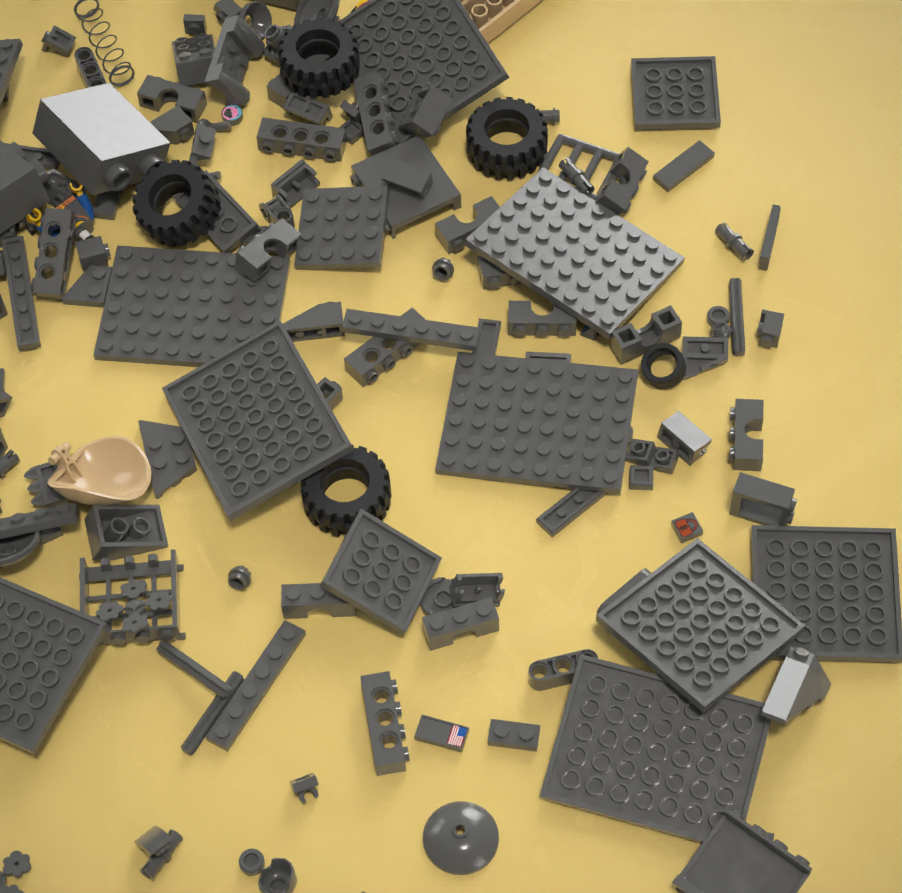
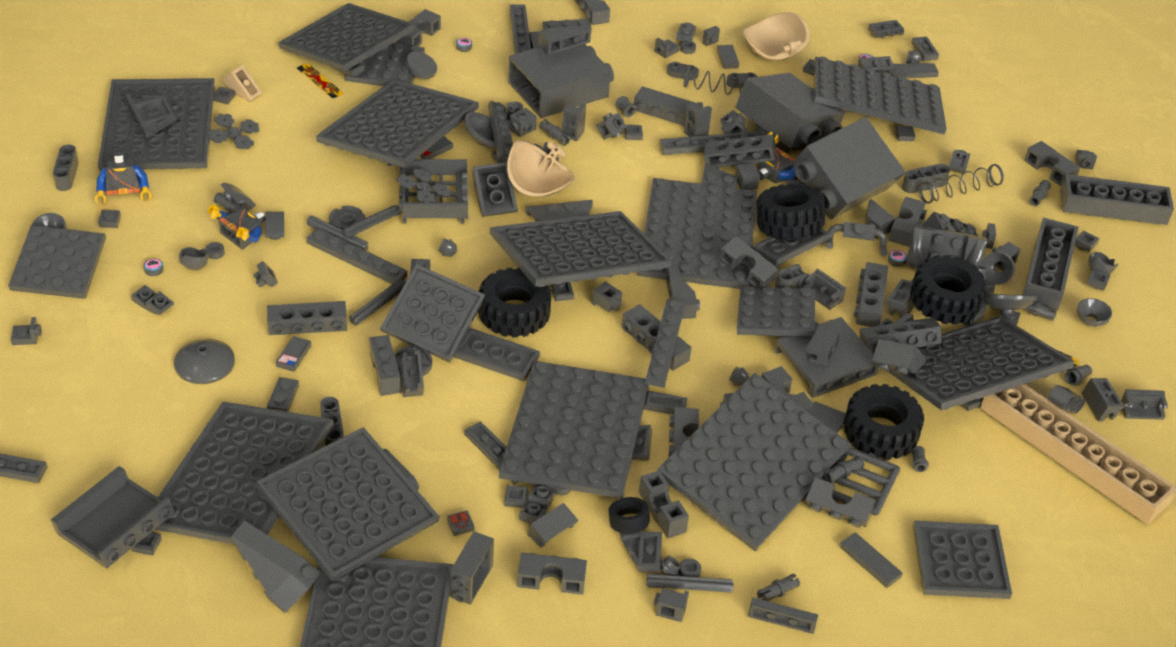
camera: 85 degrees right, 15 degrees down
none -> torso [207,205,266,250]
none -> dark grey slope [266,211,284,240]
none -> dark grey tile [329,206,365,230]
none -> dark grey axle [350,278,406,325]
none -> dark grey tile [454,328,540,381]
none -> dark grey piece [813,401,846,433]

